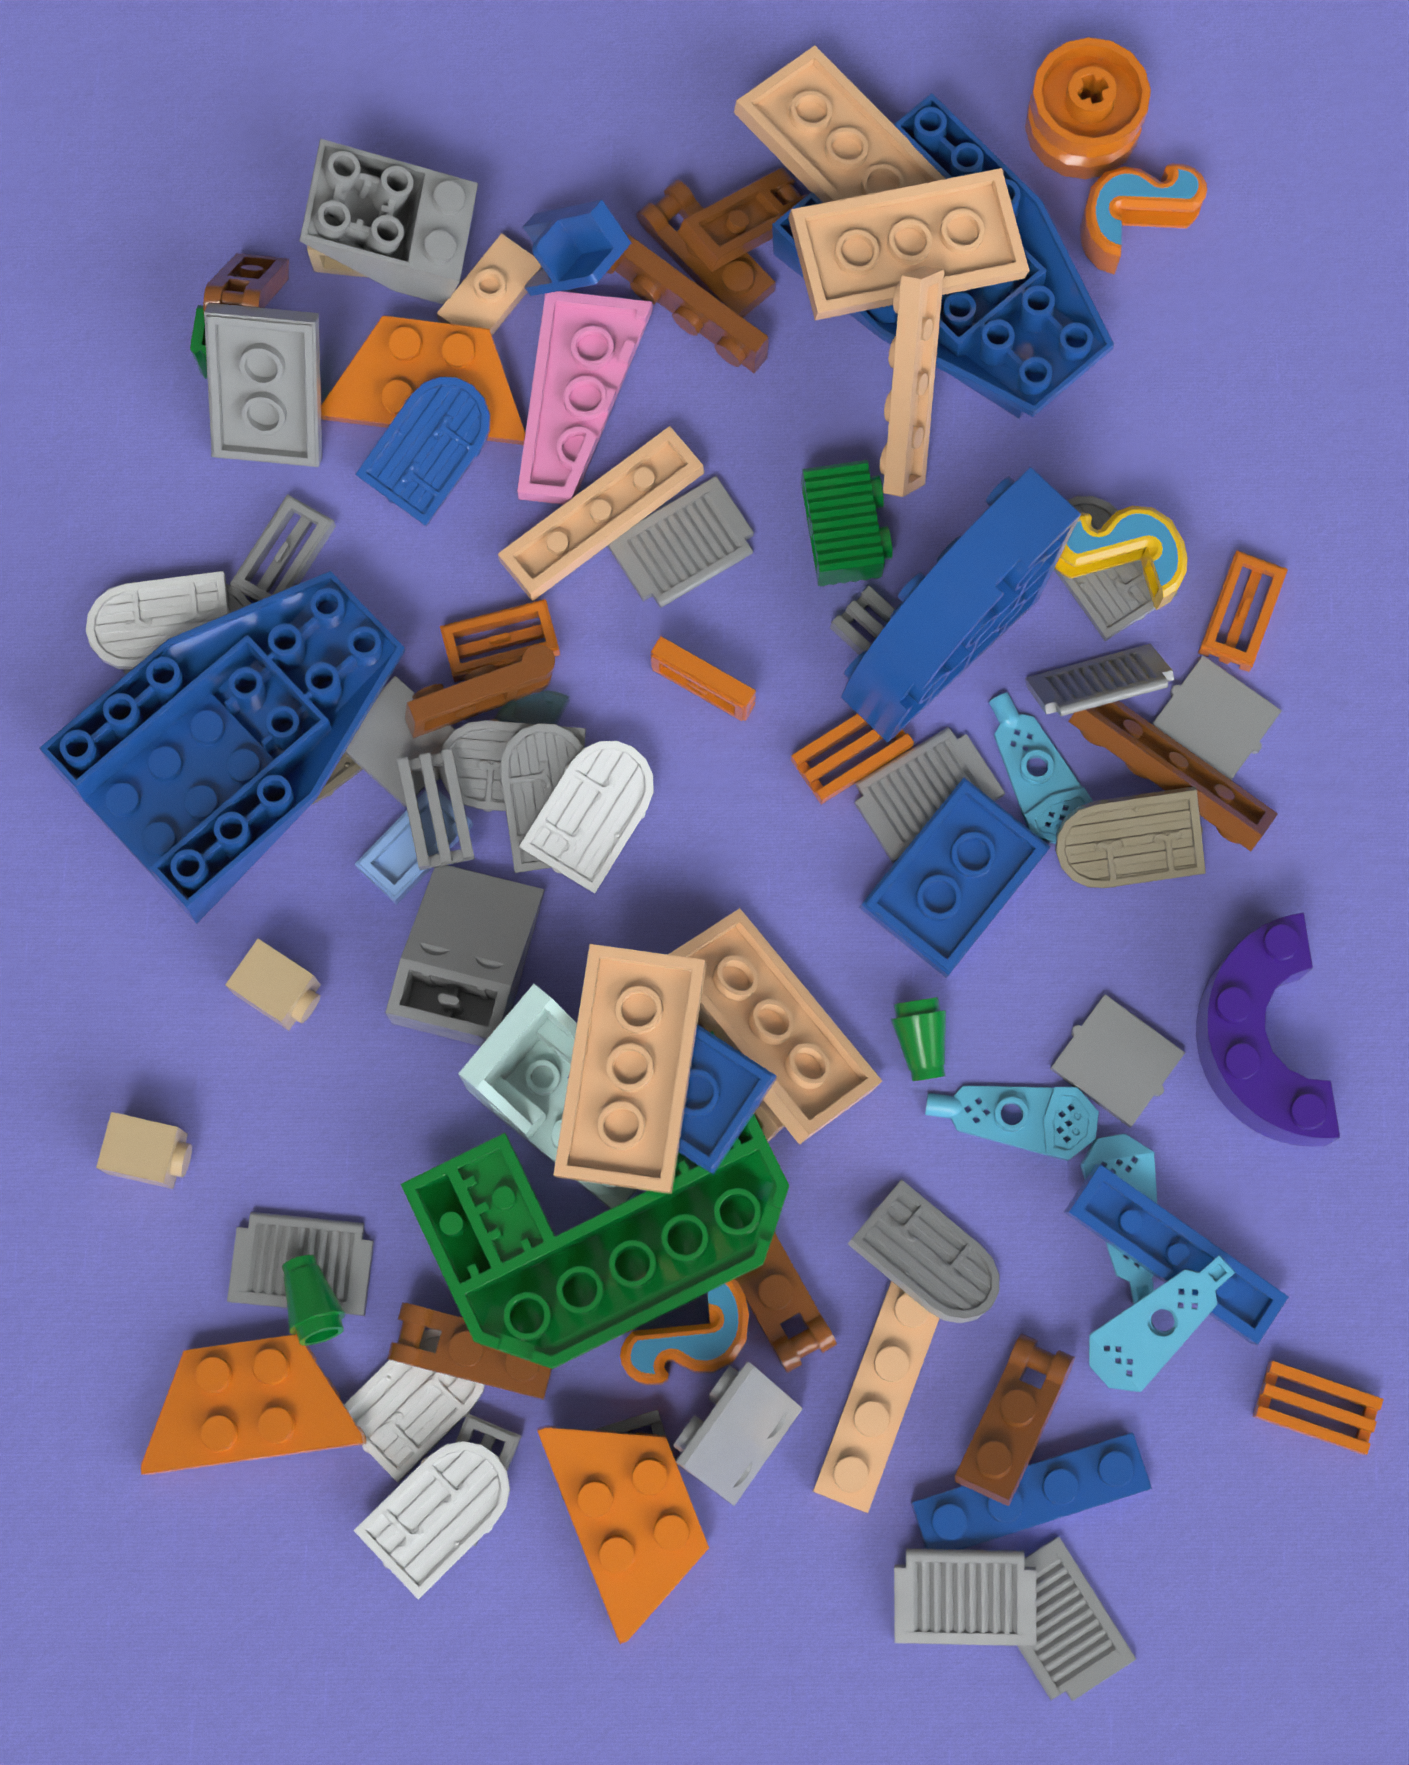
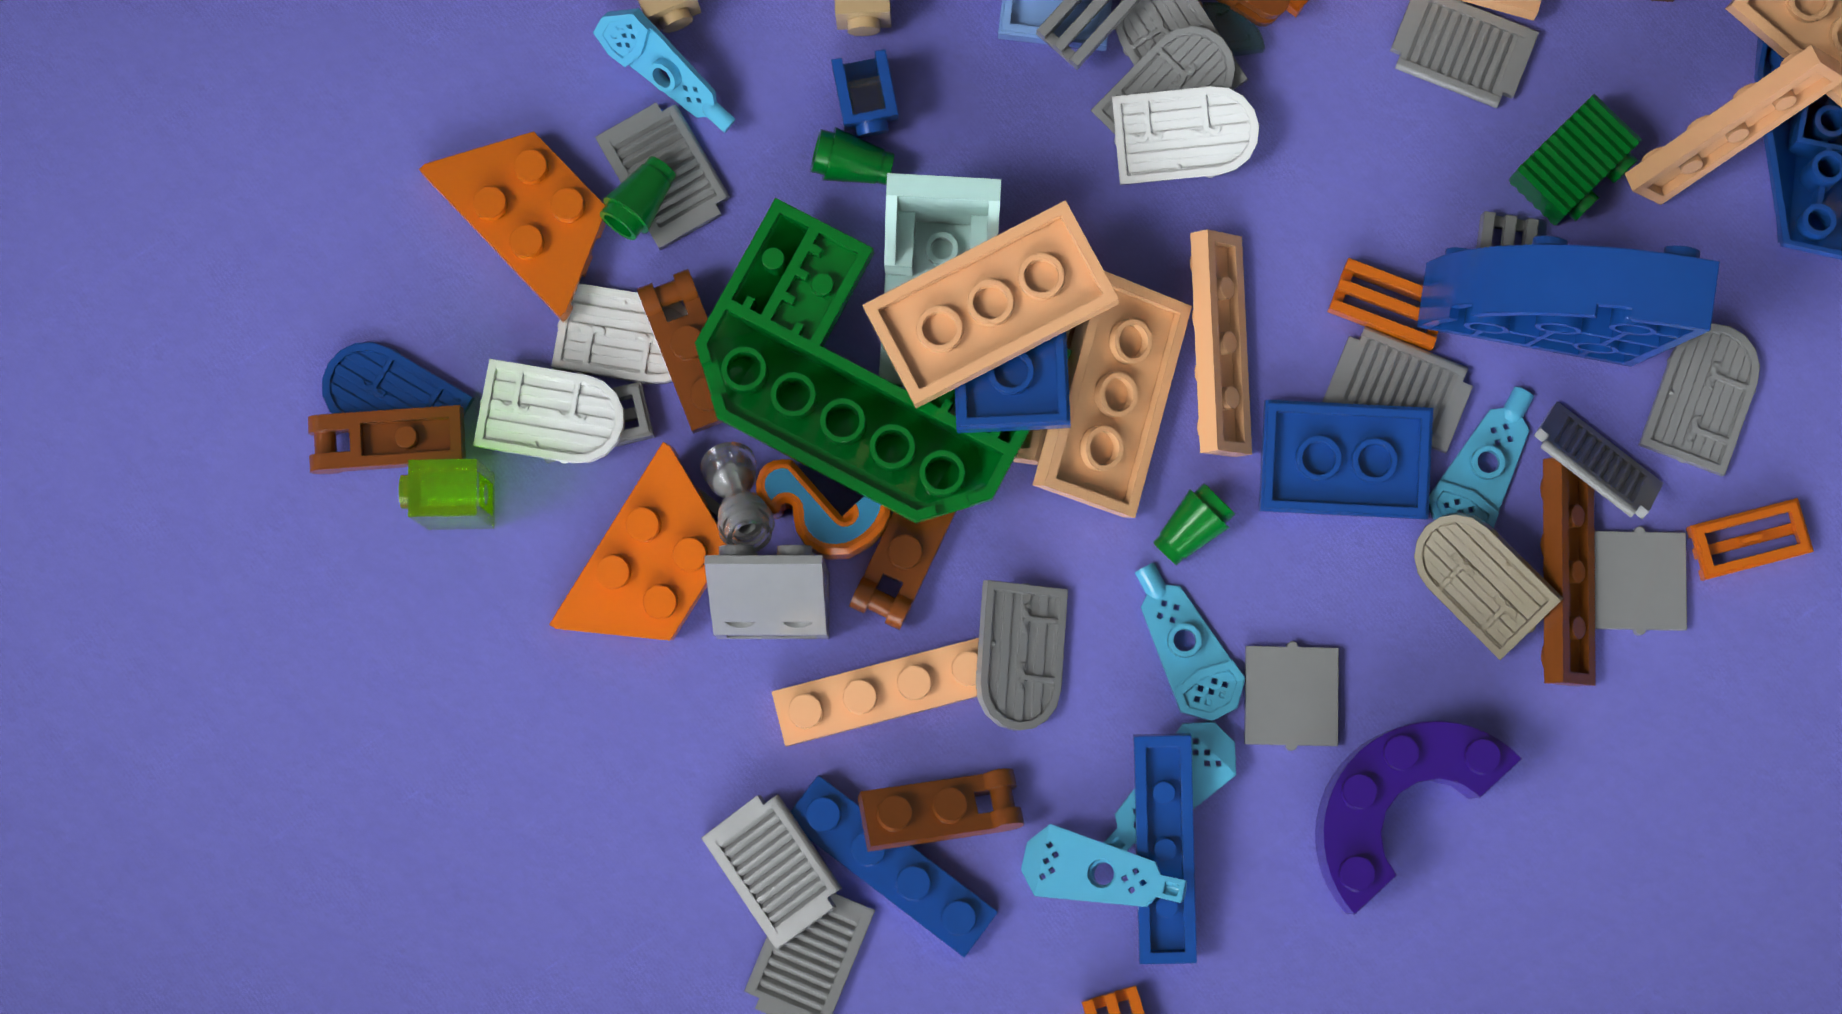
camera: 60 degrees right, 5 degrees up
light grey slope [385,865,544,1046] -> none
orange tile [651,636,756,721] -> none
yellow animal [1055,506,1188,610] -> none
none -> dark orange plate [308,405,466,474]
none -> blue window [322,342,474,474]
none -> clear neon green brick [399,459,495,530]
none -> medium azure piece [593,8,736,133]
none -> clear piece [700,442,775,552]
none -> green cone [810,127,894,185]
none -> blue window [831,49,898,138]
none -> light nougat plate [1190,229,1252,457]

